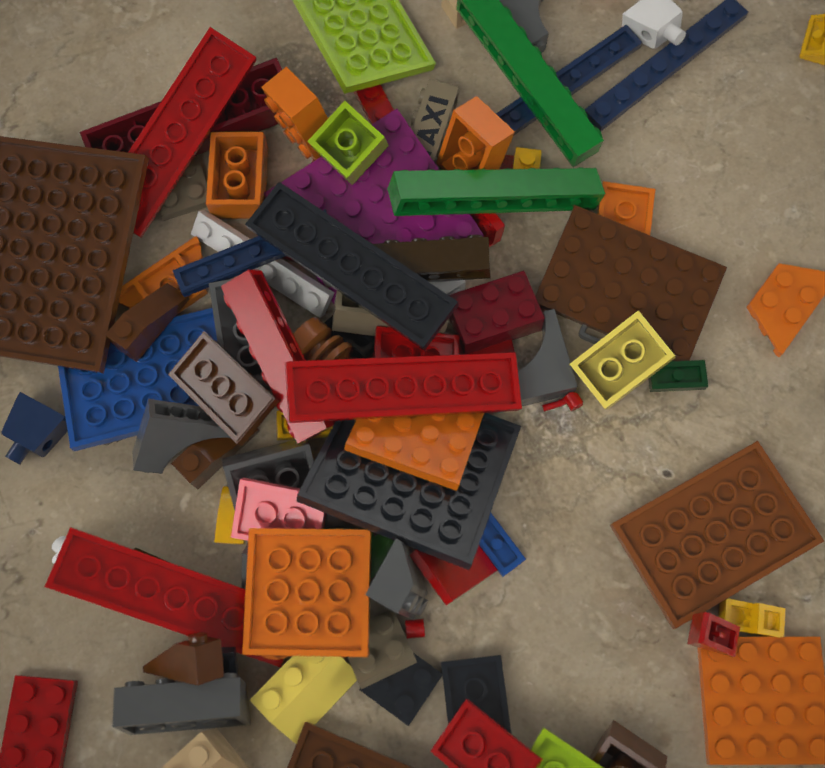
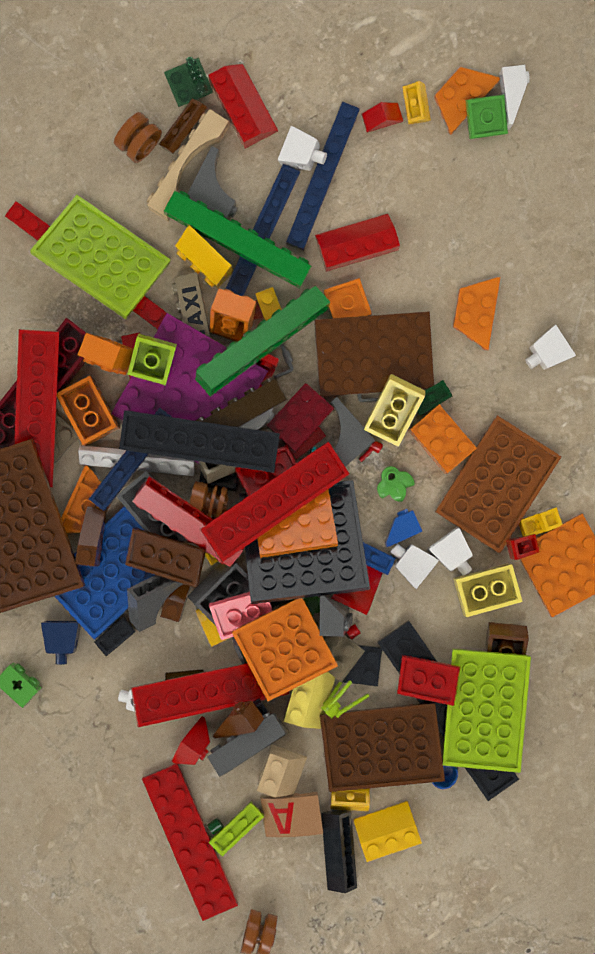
camera: 35 degrees left, 15 degrees up
none -> black plate [94,617,136,656]
none -> red slope [172,716,210,765]
none -> yellow slope [175,225,233,289]
none -> dark grey piece [274,344,294,379]
none -> red slope [315,214,400,272]
none -> lime plant [321,681,369,719]
none -> red slope [361,102,403,133]
none -> bright green plate [377,466,415,502]
none -> blue slope [385,508,423,547]
none -> white torso [390,543,439,589]
none -> orange brick [408,404,477,474]
none -> white torso [427,527,473,576]
none -> light yellow brick [453,563,523,617]

